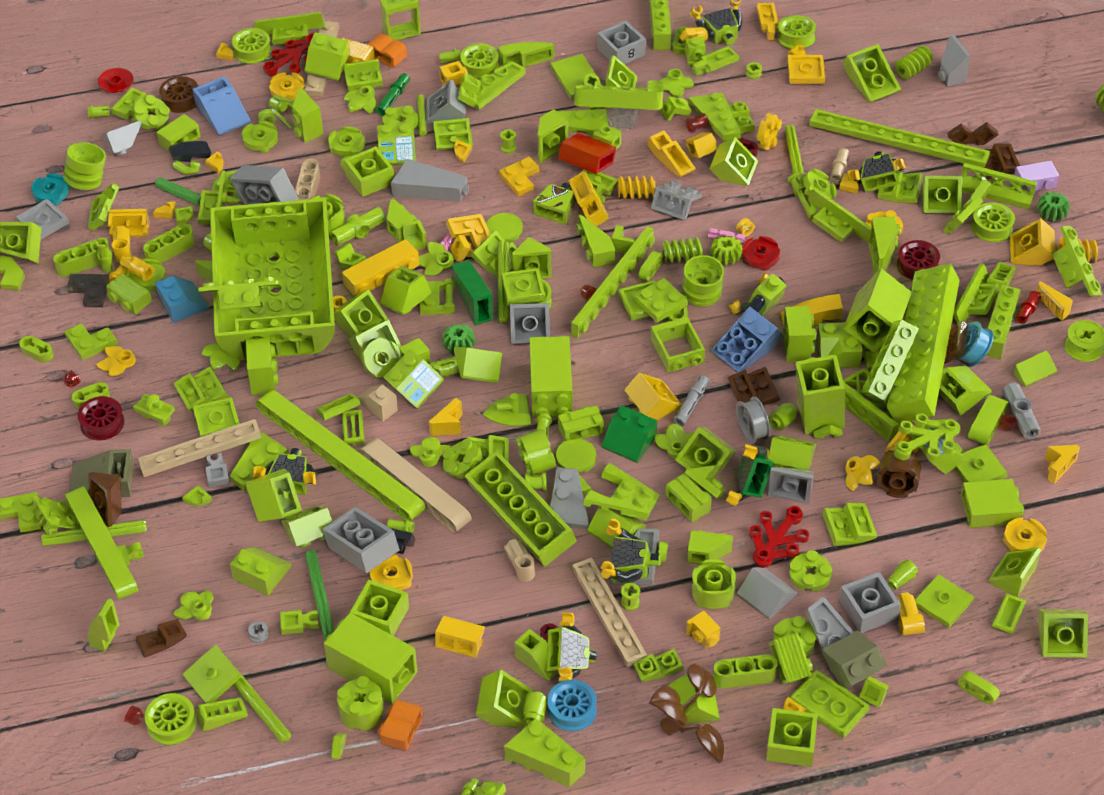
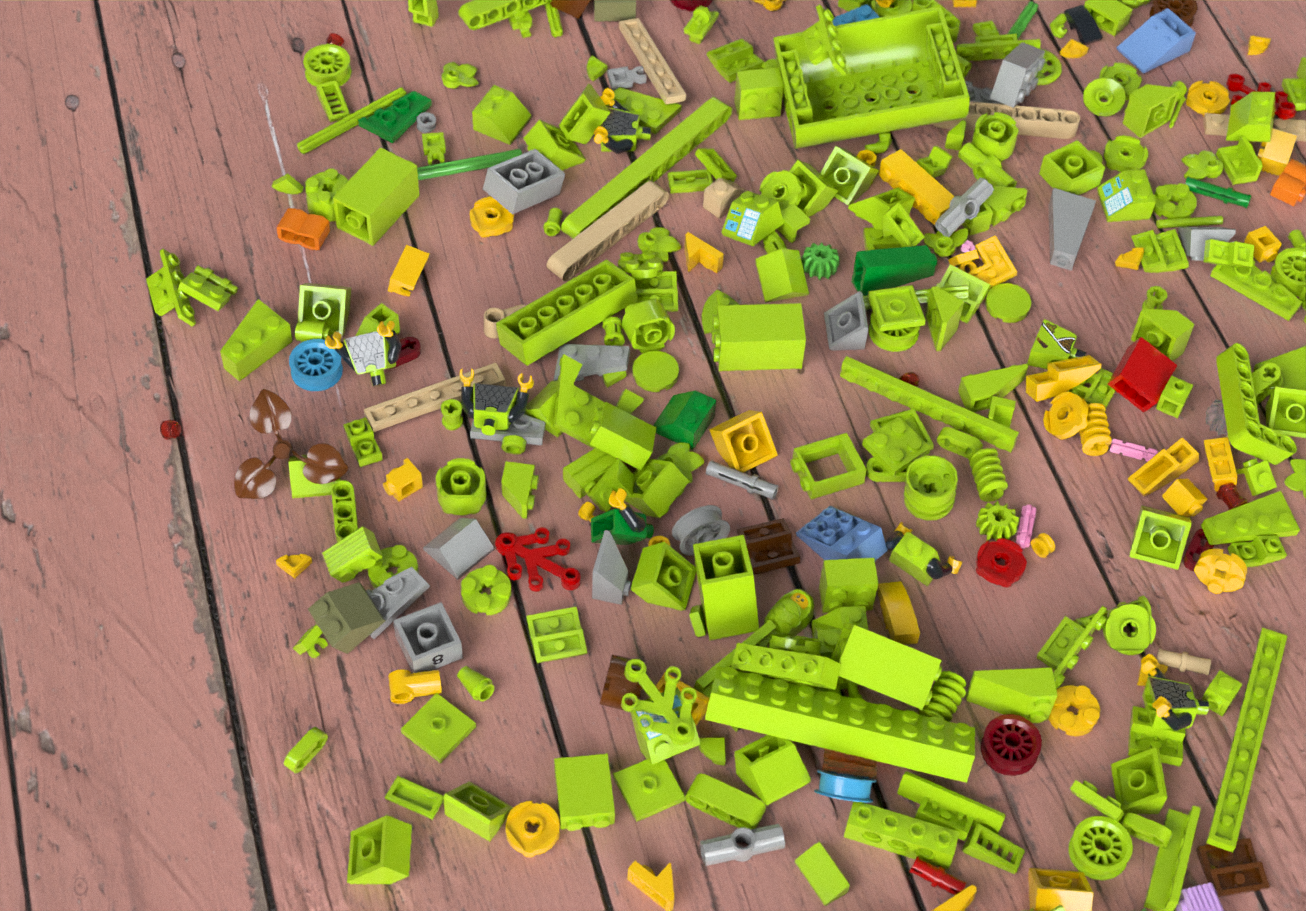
camera: 85 degrees right, 5 degrees up
reddish brown slope [136,619,187,657] -> none
yellow tile [153,202,176,219] -> none
lime plate [183,644,242,703] -> none
lime plate [193,397,240,437] -> none
lime wheel [232,28,271,64] -> none
lime bush [258,109,276,124] -> none
lime slope [350,579,409,636] -> none
black tile [392,529,415,554] -> none
yellow plate [499,156,539,197] -> none
lime pin [536,413,552,438] -> none
lime wing [557,109,608,135] -> none
lime brick [558,405,604,441] -> none
light grey bracket [651,181,702,220] -> none
lime slope [766,708,818,767] -> none
lime axle [784,124,804,179] -> none
lime tile [790,669,870,739] -> none
yellow plate [845,455,880,491] -> none
reddish brown tile [947,122,999,145] -> none
clear red hinge [999,414,1017,431] -> none
none -> green wing [358,91,432,144]
none -> lime brick [588,402,656,470]
none -> lime plate [769,633,822,656]
none -> lime slope [883,202,924,247]
none -> light grey piece [935,178,994,237]
none -> yellow plate [1043,392,1088,440]
none -> lime dish [1083,78,1126,117]
none -> bright pink axle [1110,439,1158,462]
none -> lime brick [1202,670,1243,717]
none -> yellow hinge [1203,437,1237,492]

